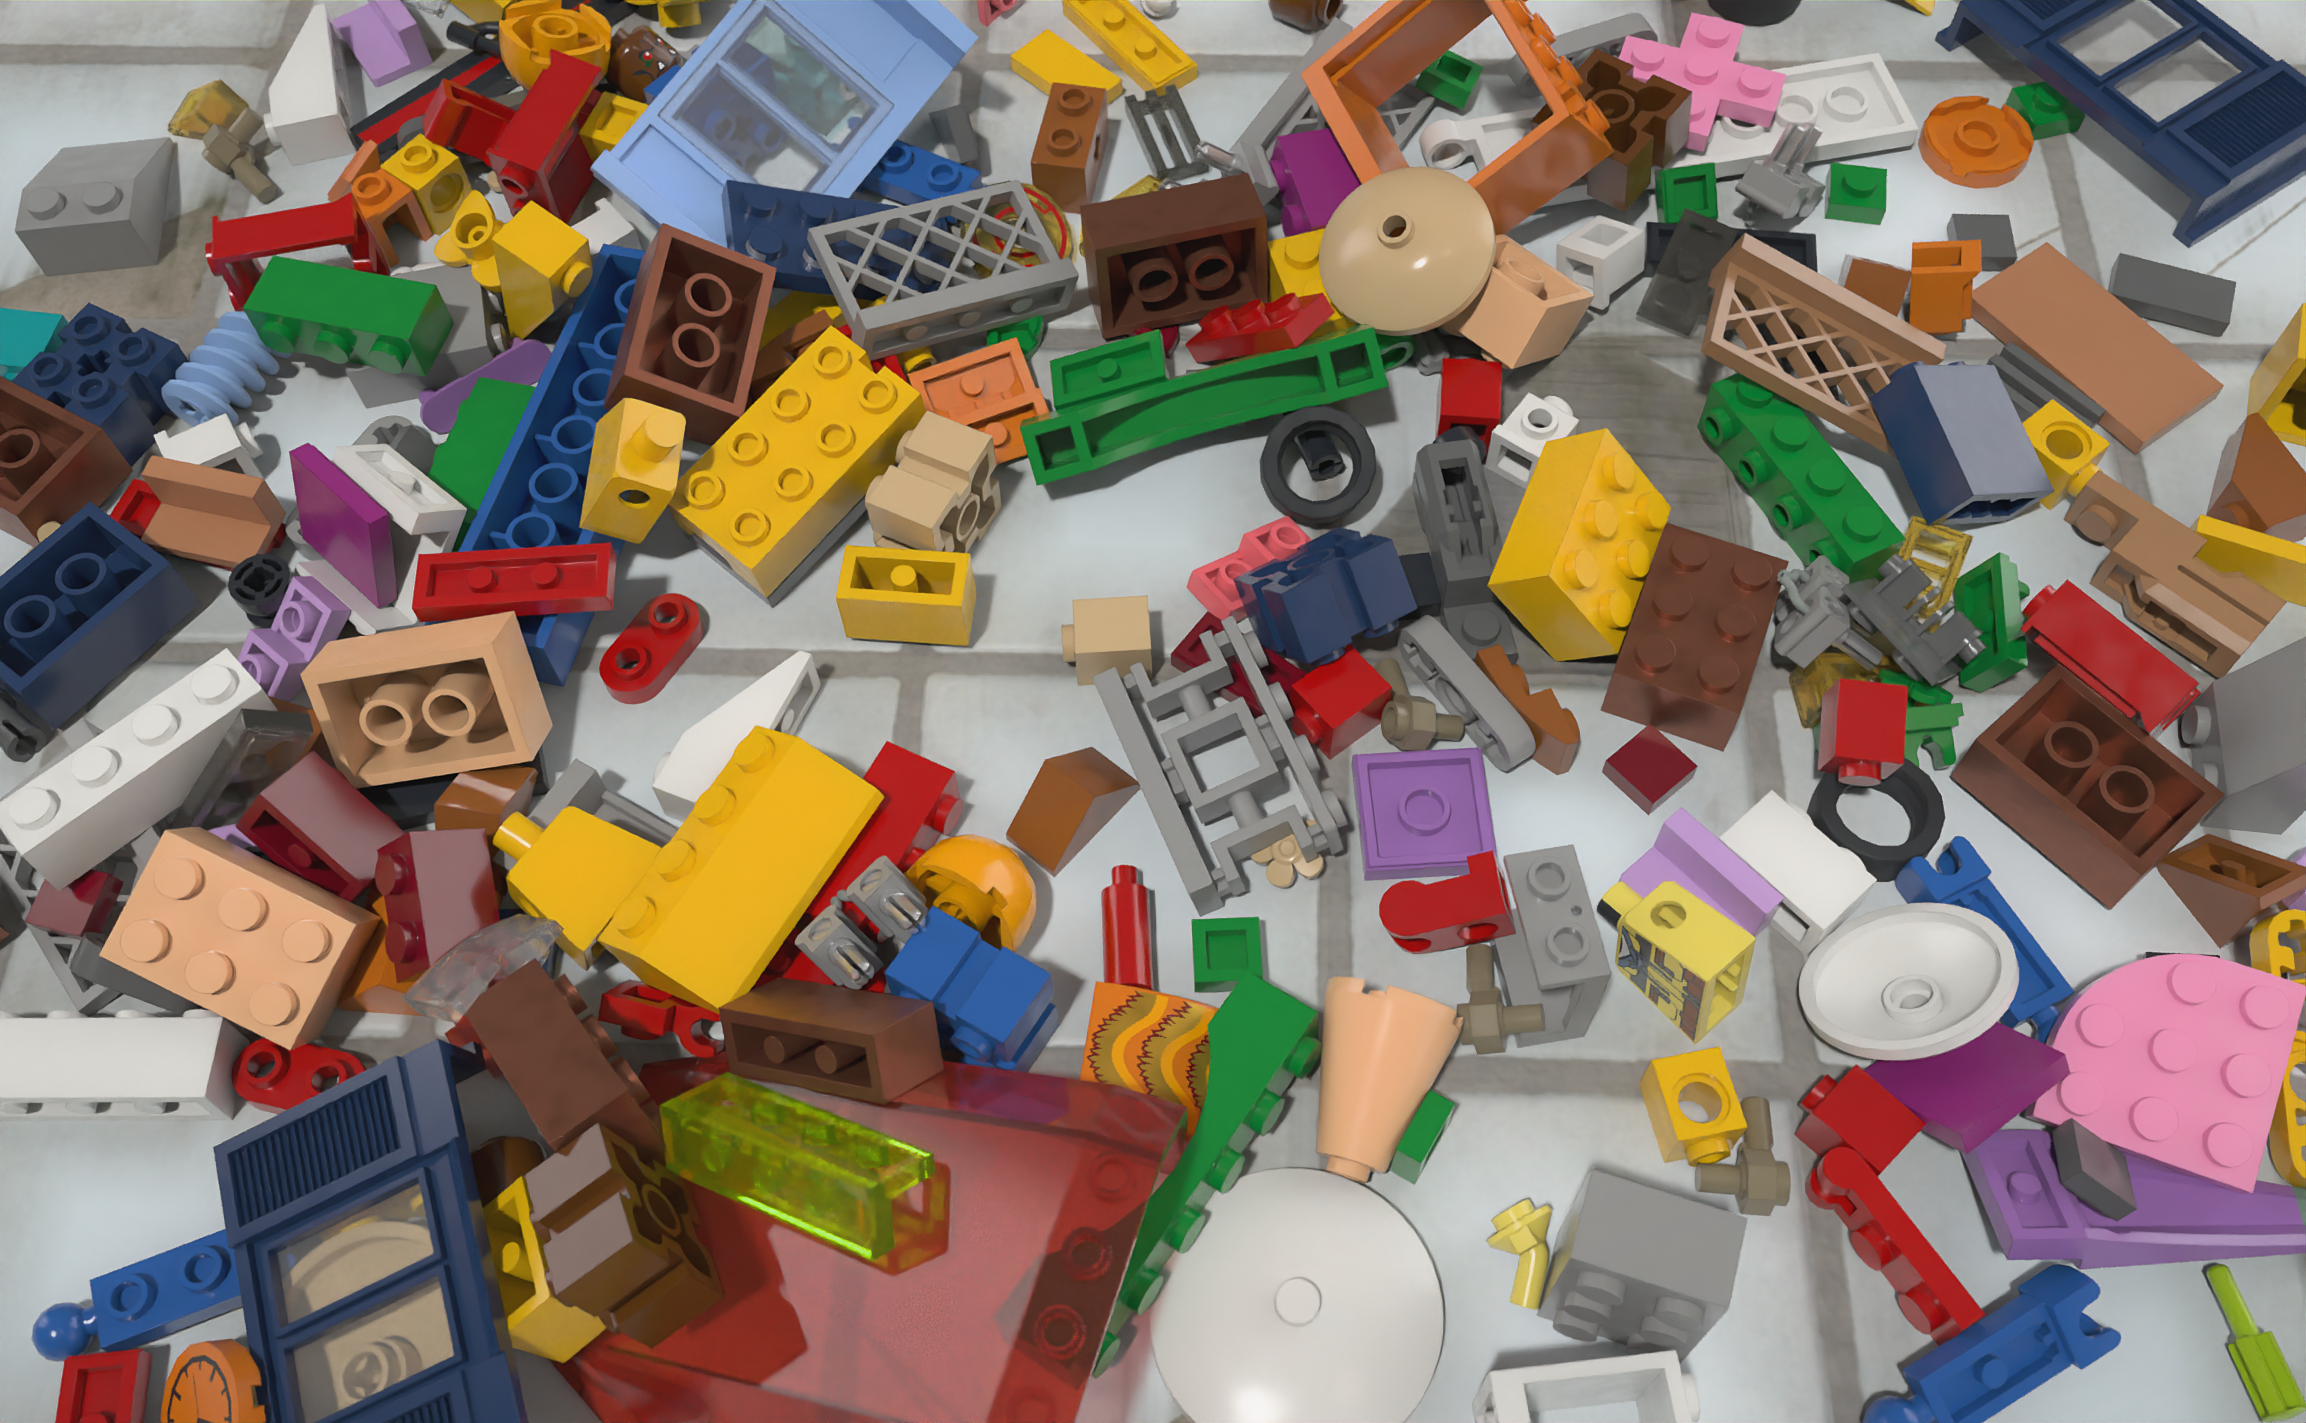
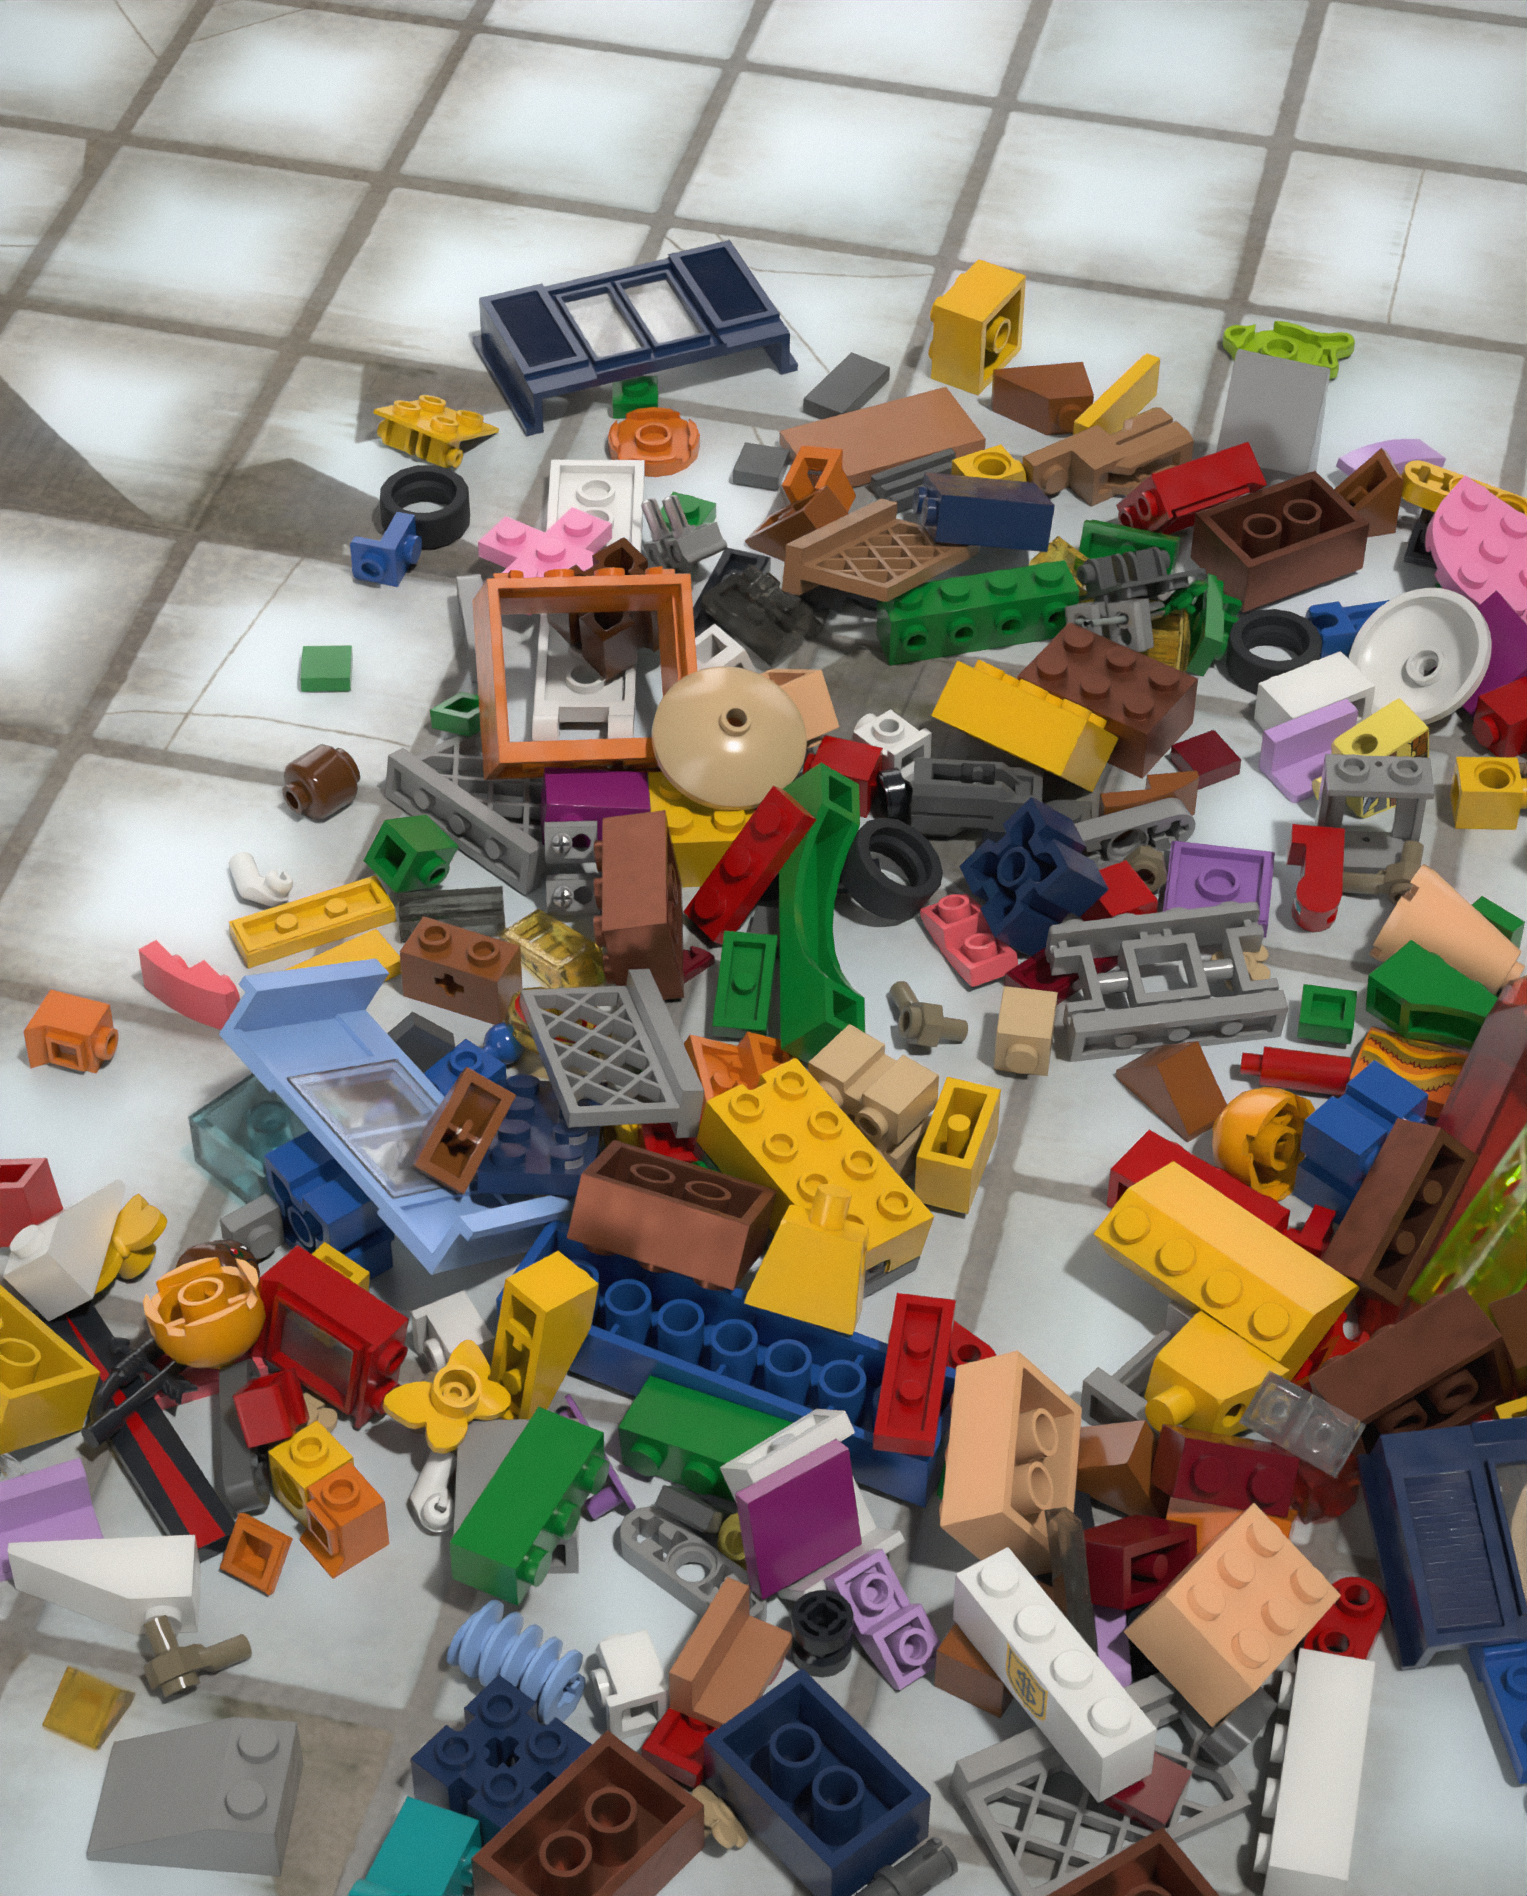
camera: 80 degrees left, 15 degrees down
red window [205,192,390,312] -> none
white slope [652,650,821,822] -> none
light grey piece [795,855,929,990] -> none
red brick [1818,678,1908,786] -> none
none -> green brick [363,815,459,893]
none -> dark orange slope [412,1067,516,1196]
none -> dark tan piece [890,981,968,1047]

